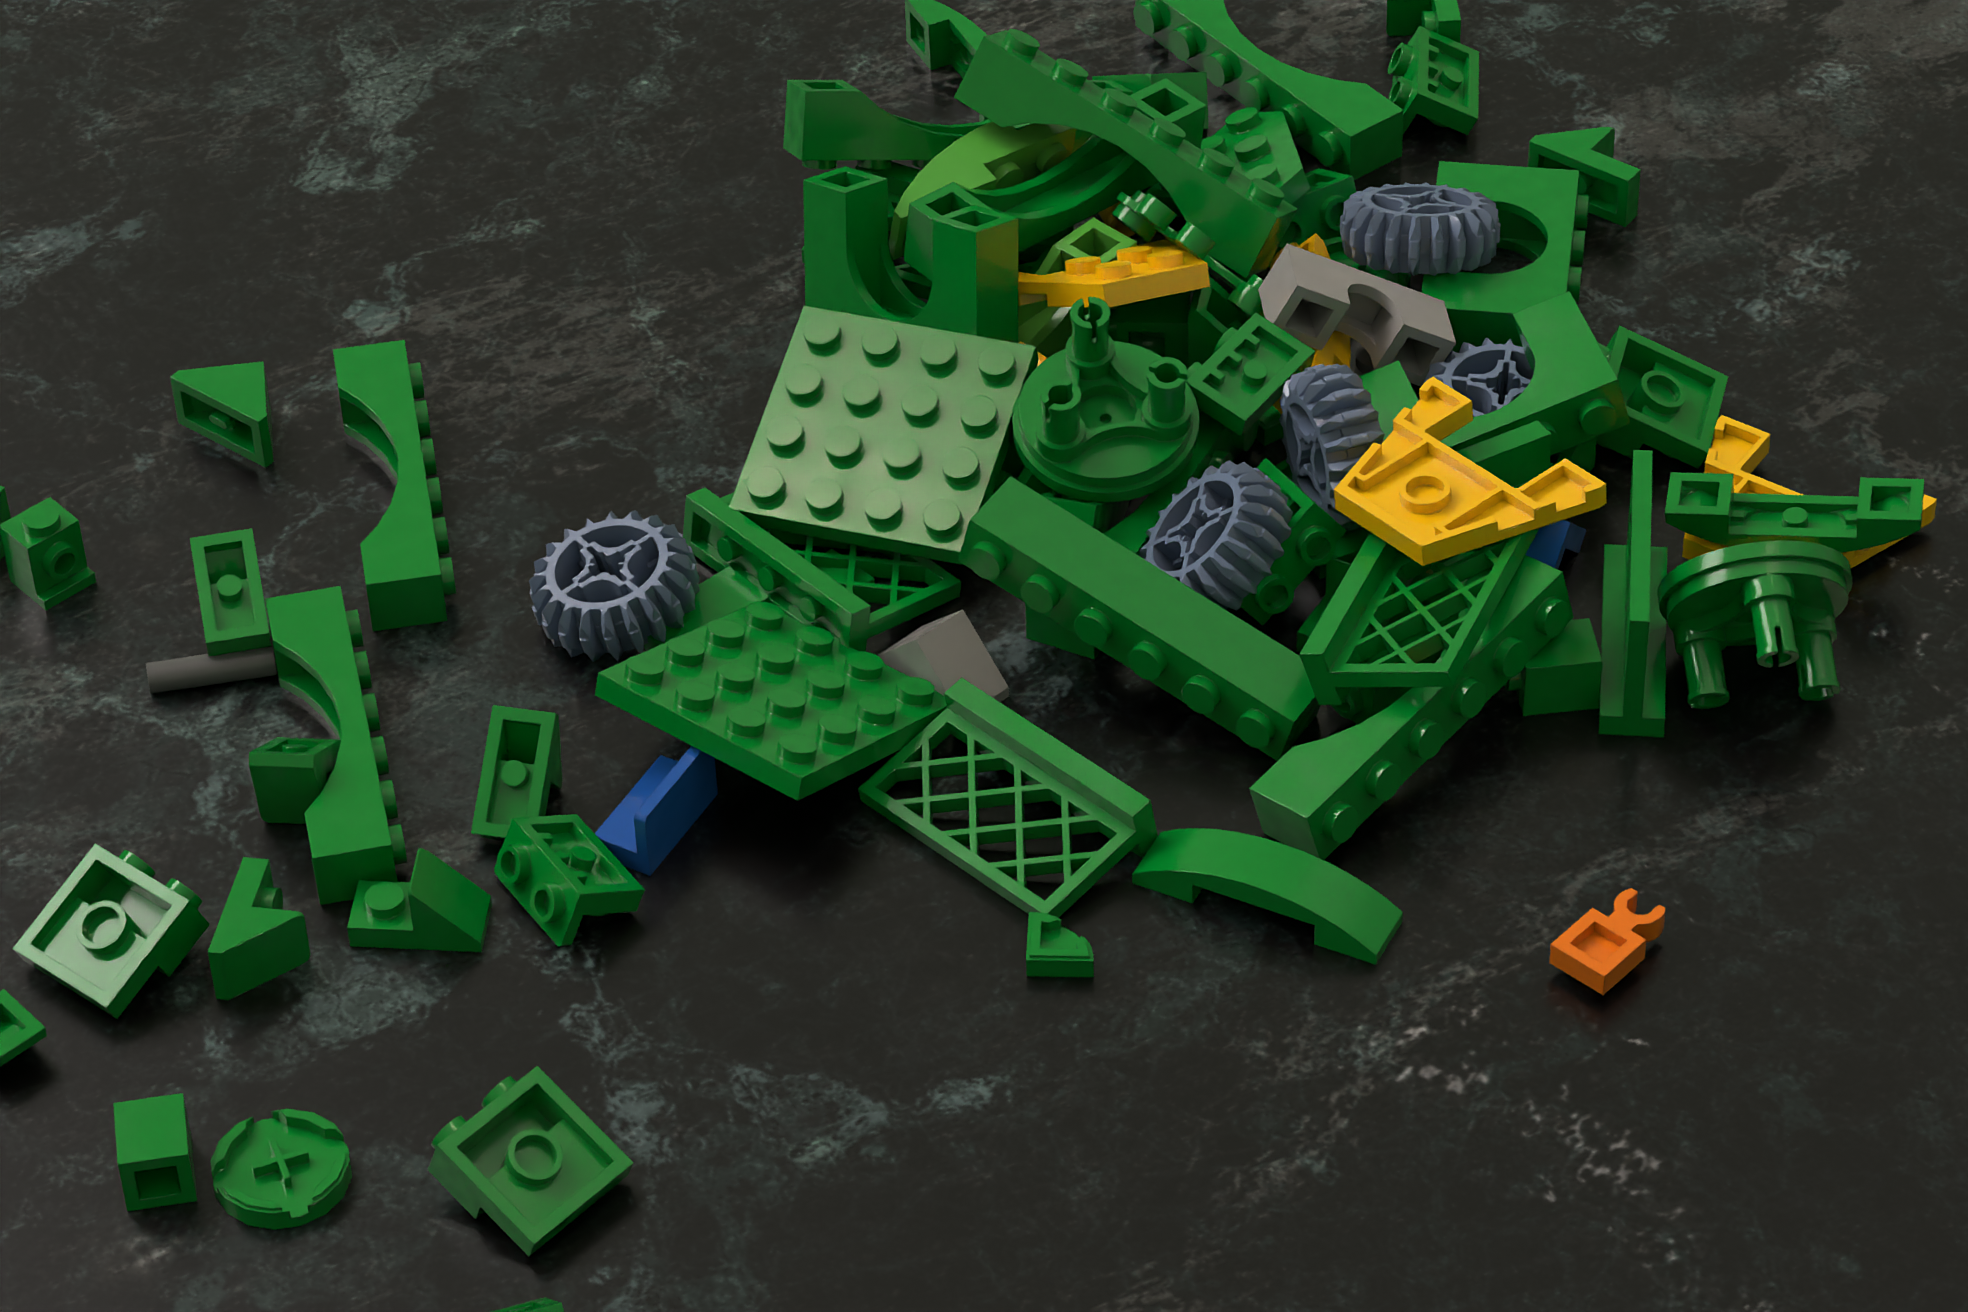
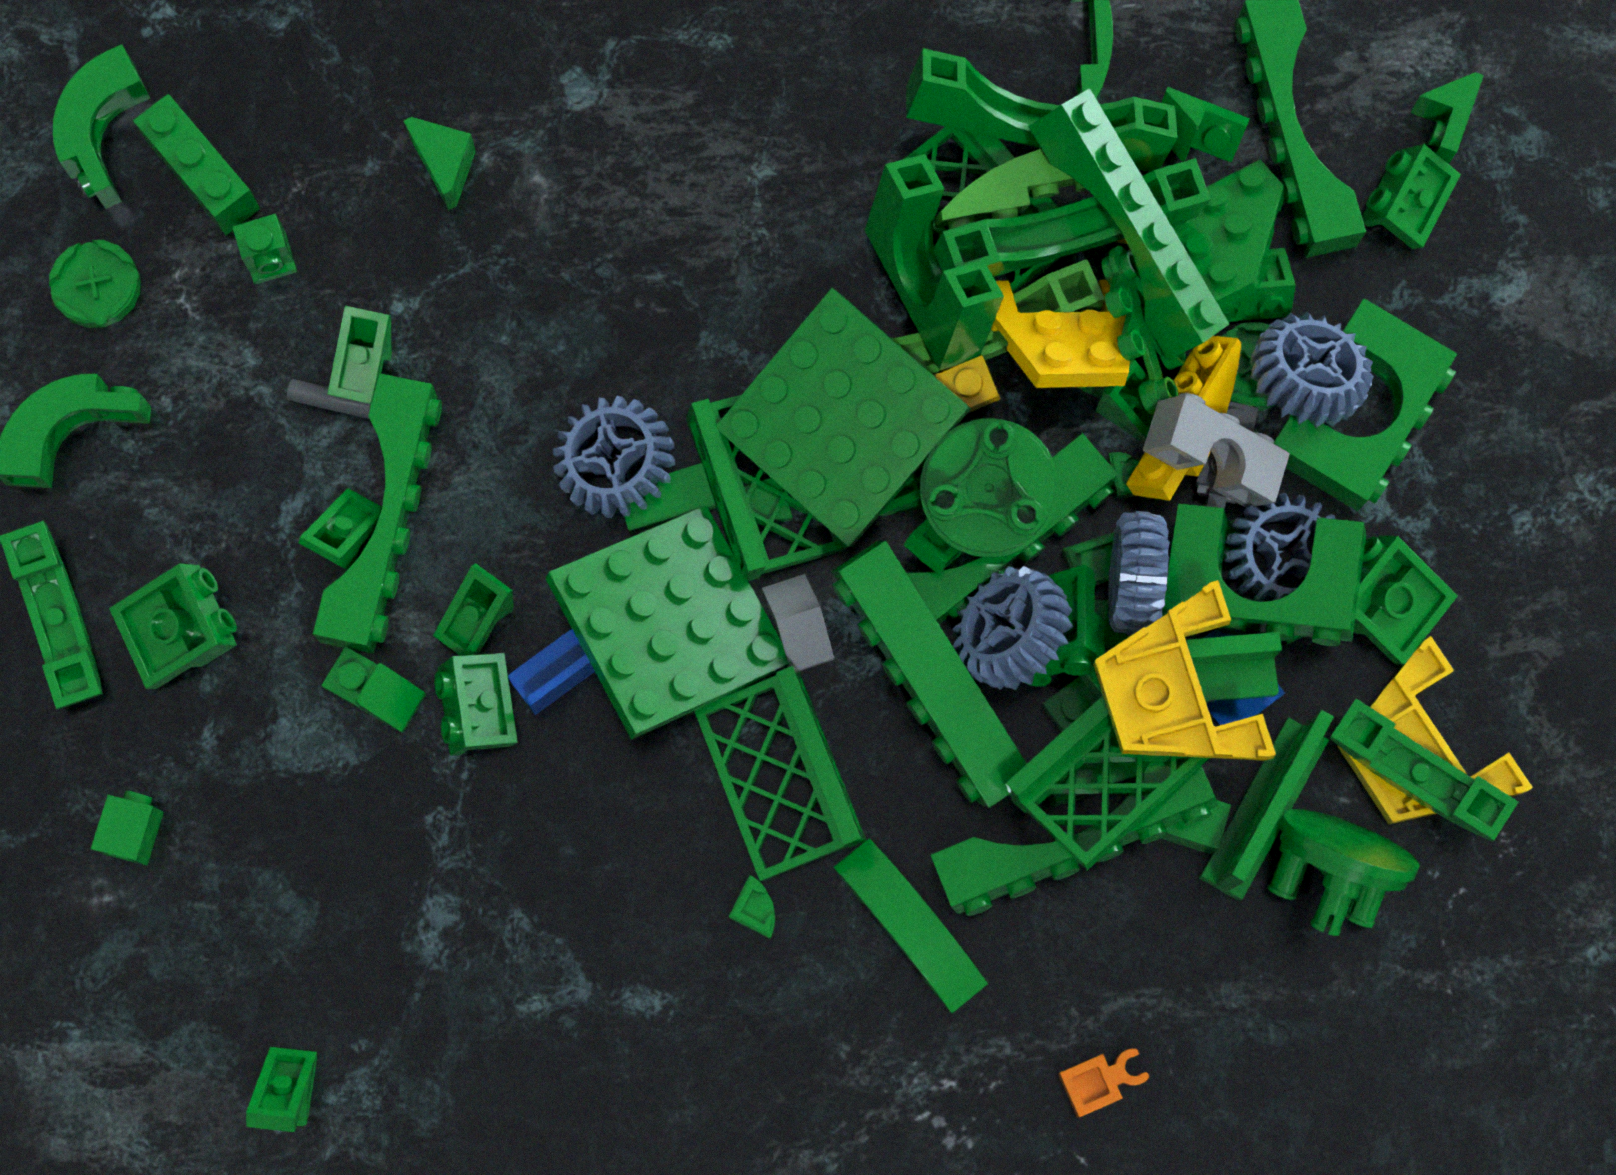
camera: 20 degrees right, 35 degrees up
green slope [208,857,311,1000] -> none
green tile [211,1109,352,1230] -> none
green arch [333,340,456,631] -> none
green plate [428,1066,634,1256] -> none
green bracket [1186,313,1315,436] -> none
green slope [1528,127,1641,227] -> none

